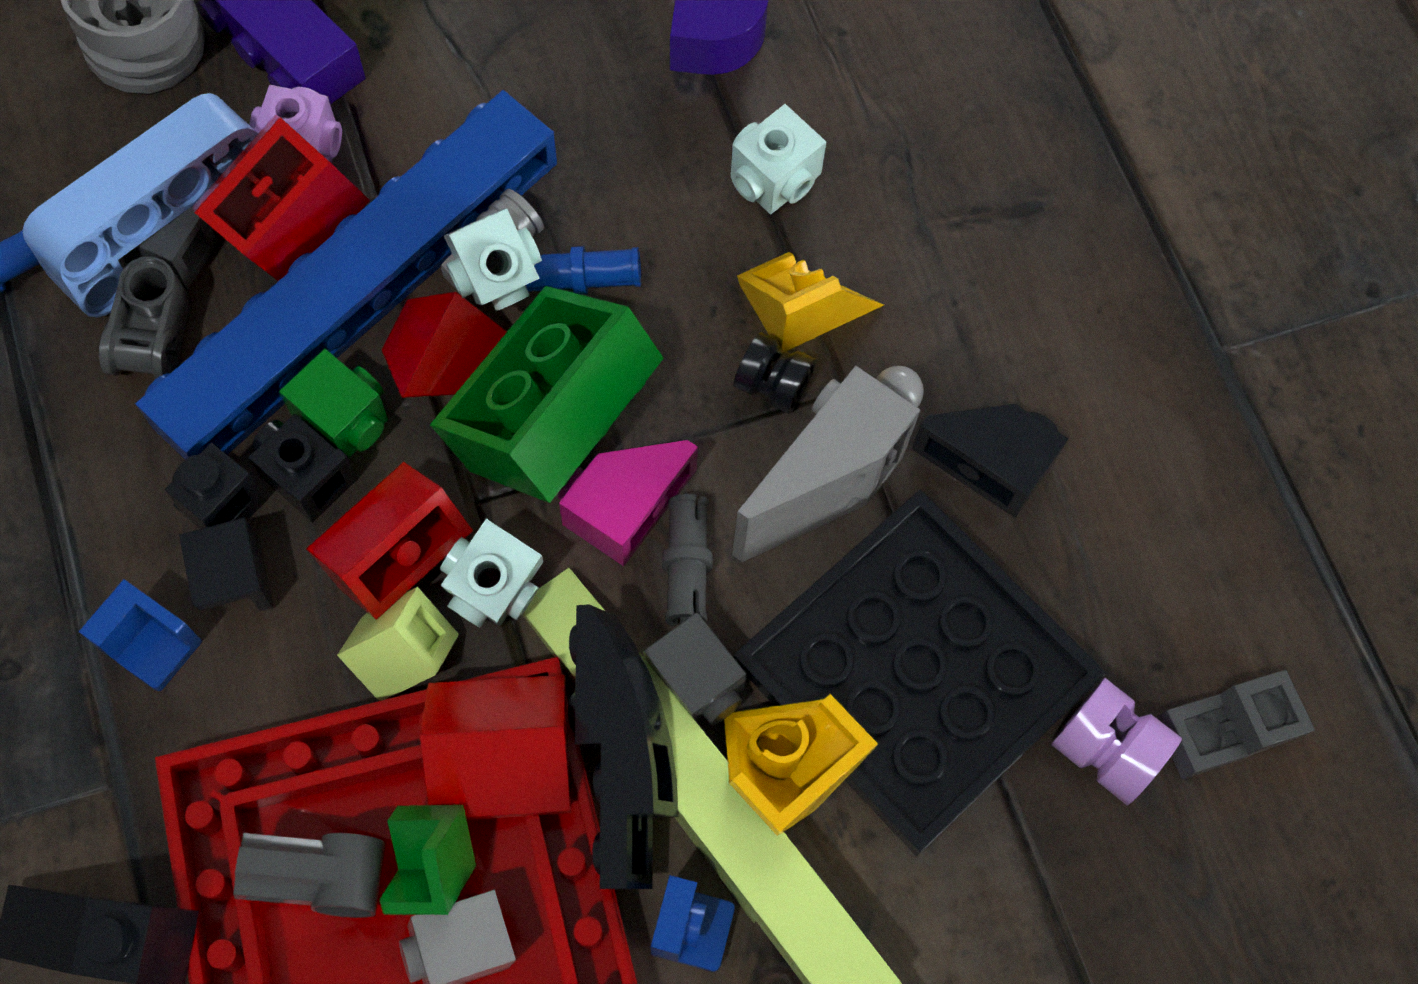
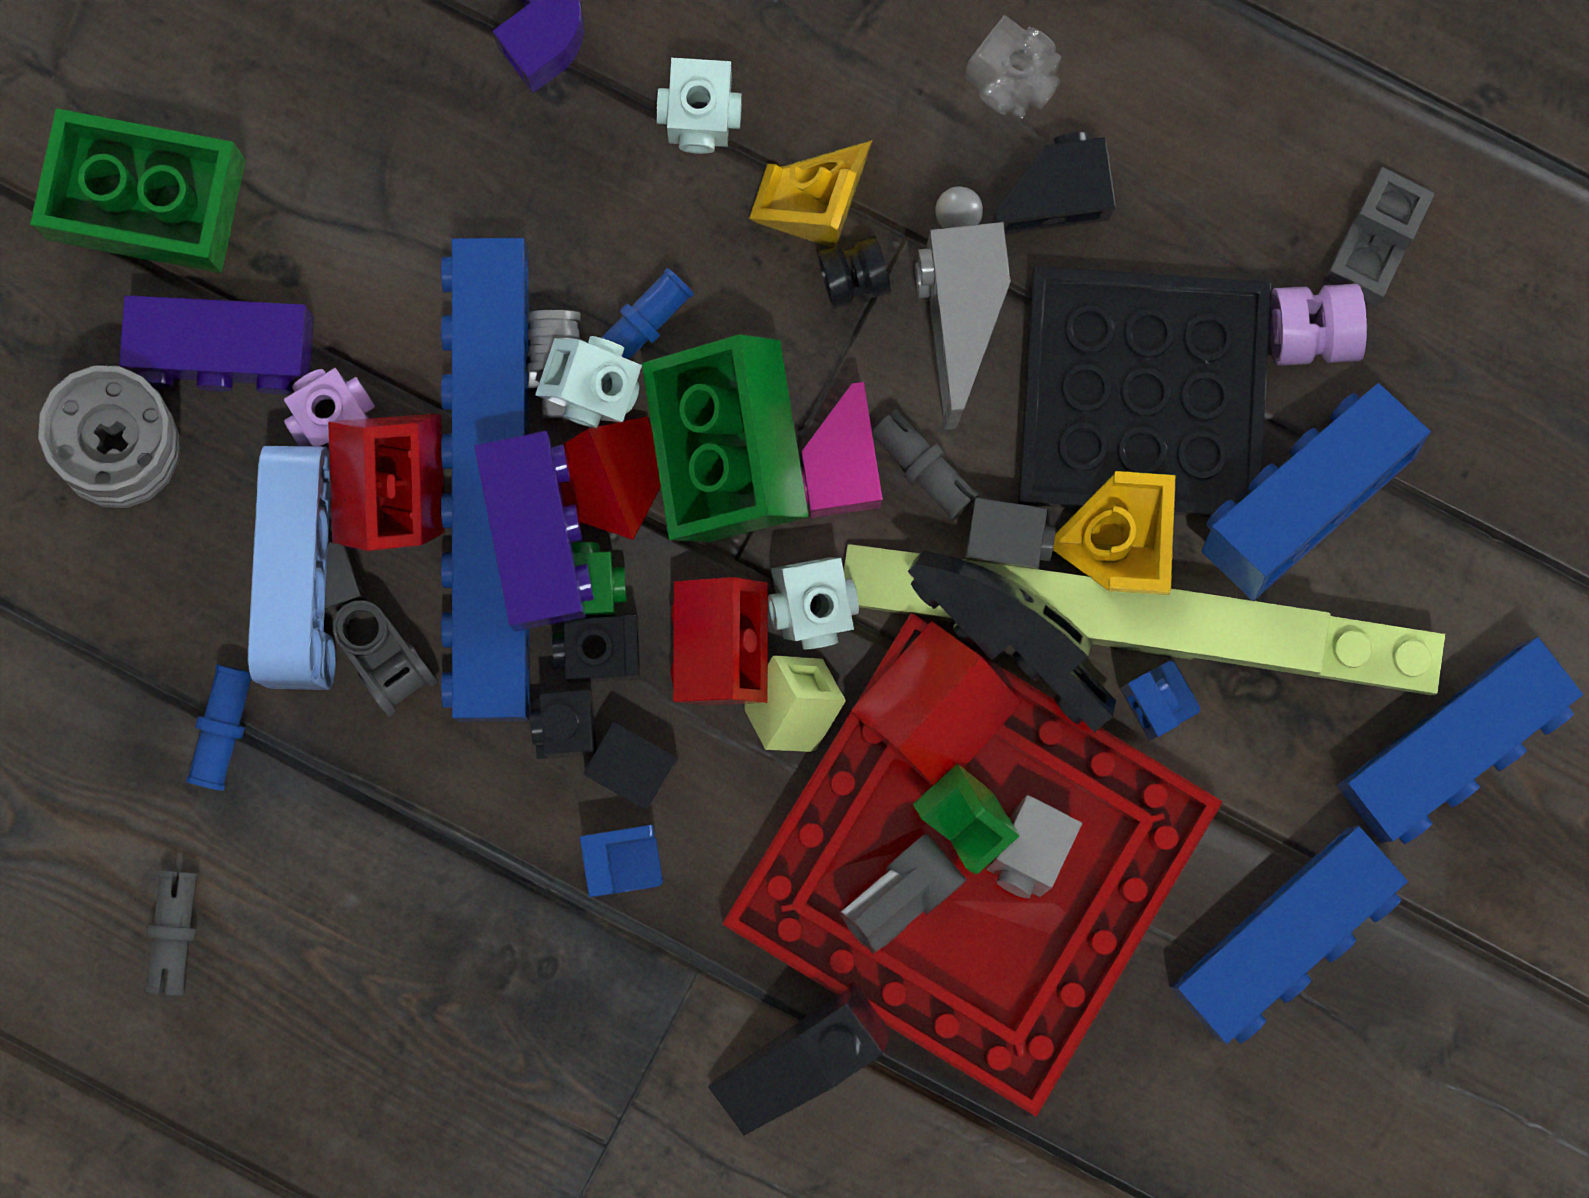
camera: 45 degrees left, 15 degrees up
none -> dark purple brick [474,431,594,632]
none -> clear brick [965,15,1061,119]
none -> blue brick [1201,383,1431,601]

